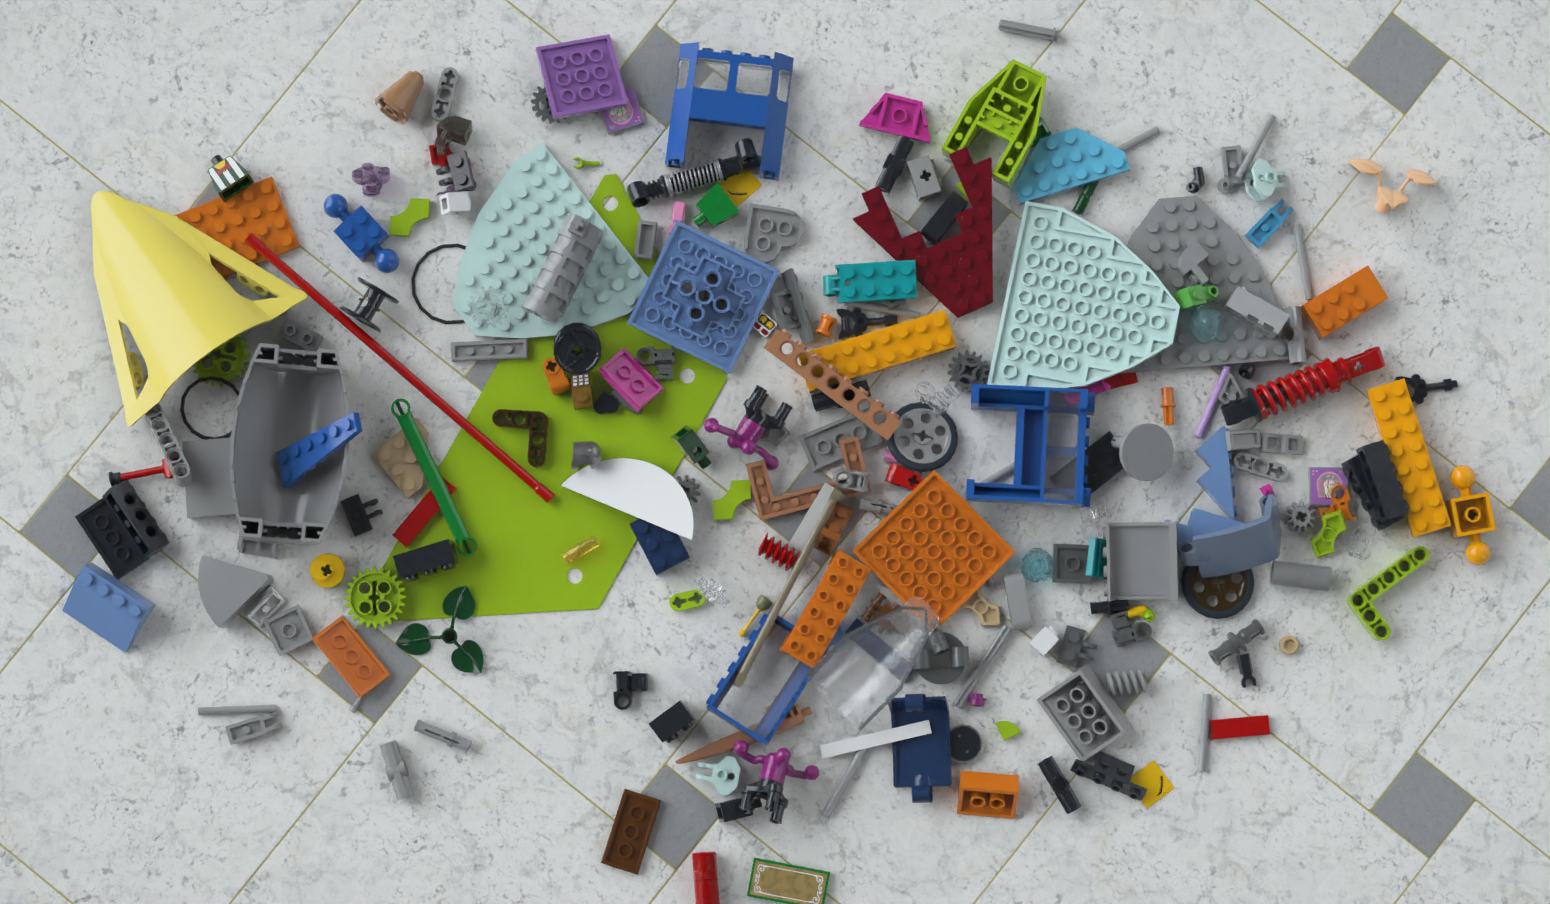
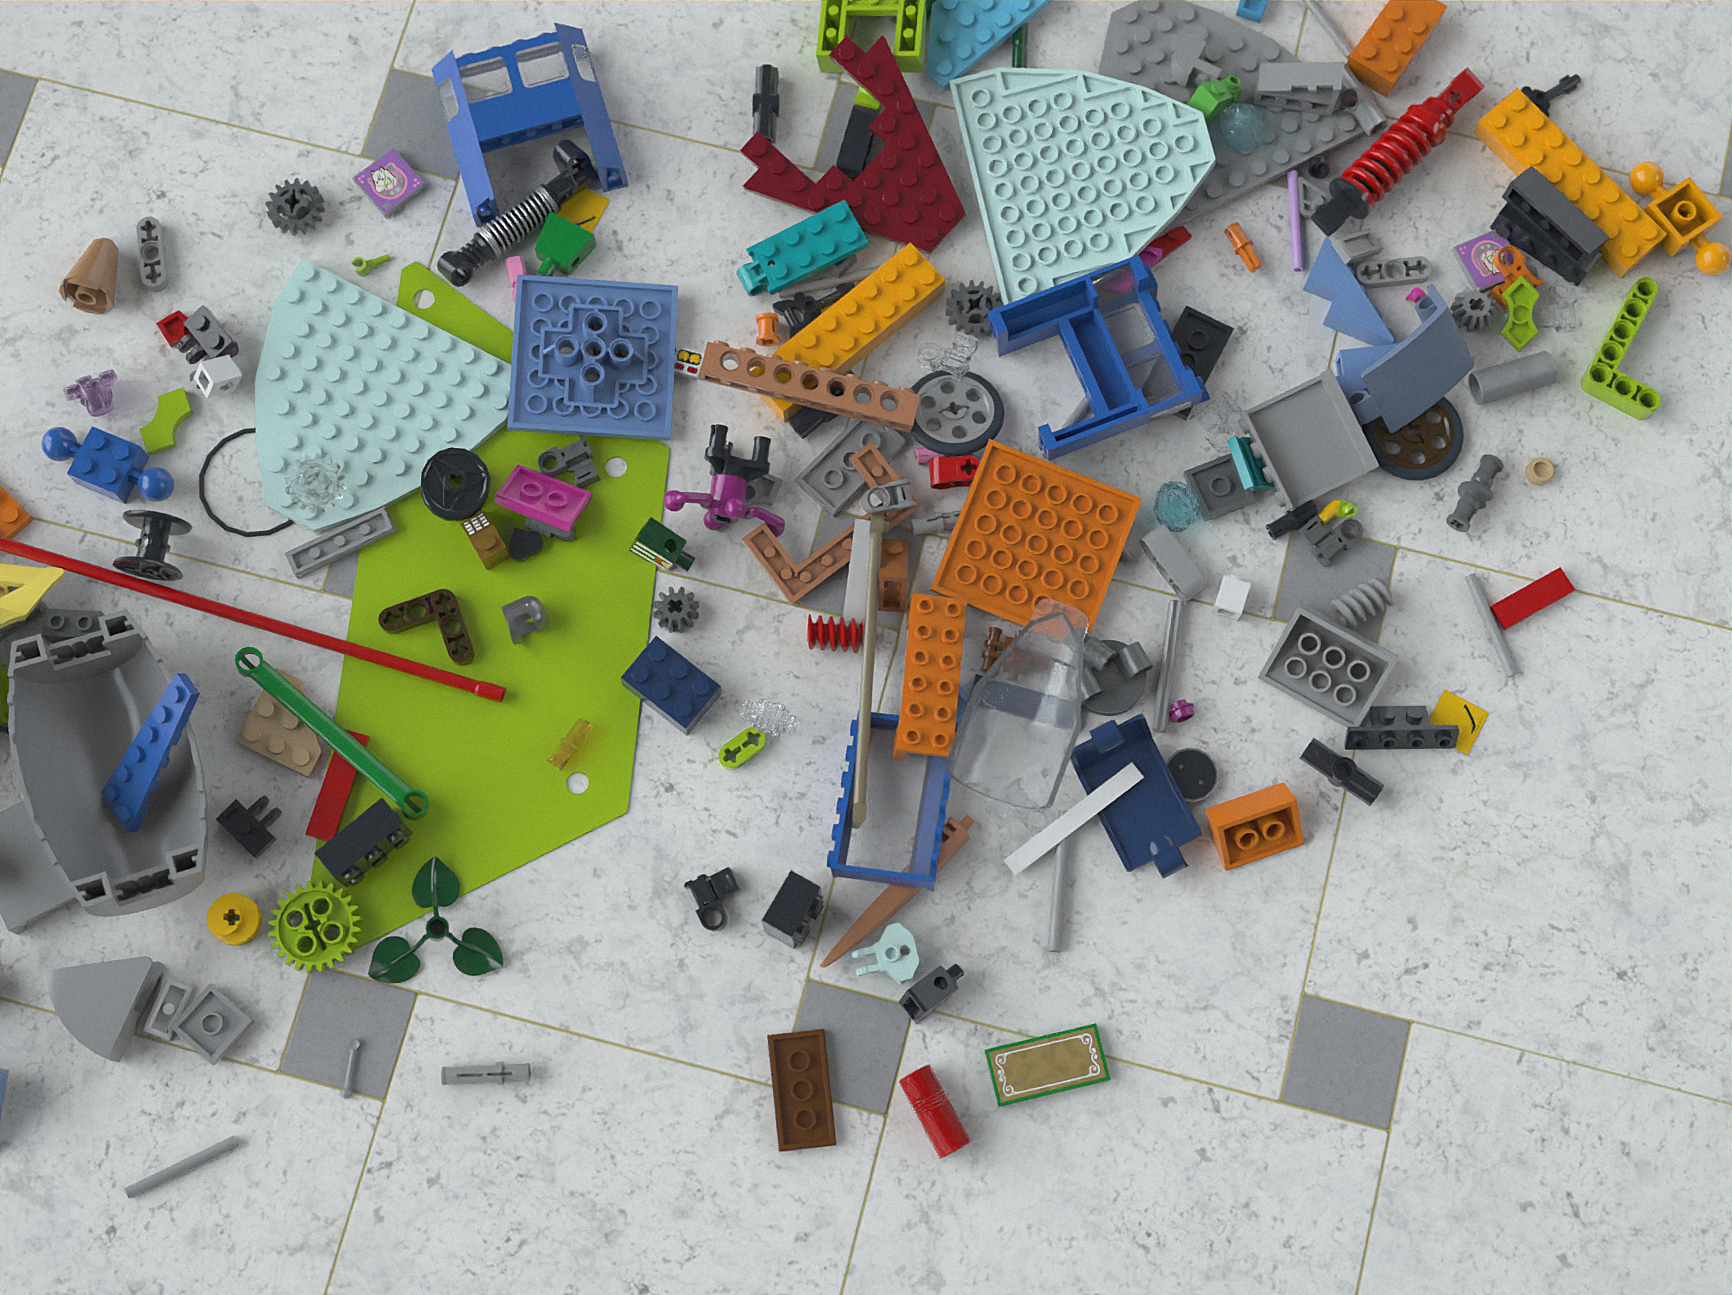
camera: 30 degrees left, 10 degrees down
light grey hinge [225,712,283,745] -> none
light grey hinge [237,532,280,559] -> none
orange tile [312,615,391,699] -> none
light grey piece [380,740,414,801] -> none
clear smoke brick [435,116,473,156] -> none
light grey piece [521,214,603,324] -> none
medium lavender plate [535,34,628,120] -> none
orange piece [543,358,571,396] -> none
white sticker [561,458,693,540] -> none
light grey tile [634,220,658,260] -> none
lime tile [713,480,751,520] -> none
wheel [734,740,819,824] -> none
hinge [739,595,773,637] -> none
light grey plate [744,203,803,263] -> none
dark grey bracket [771,268,815,345] -> none
dark pink wing [859,93,931,144] -> none
light grey brick [906,155,943,201] -> none
tan tile [961,588,1001,626] -> none
lime tile [995,721,1021,740] -> none
dark grey hinge [1056,625,1097,668] -> none
light grey piece [1111,423,1174,481] -> none
black bar [1236,653,1256,688] -> none
light grey slope [1260,433,1303,455] -> none

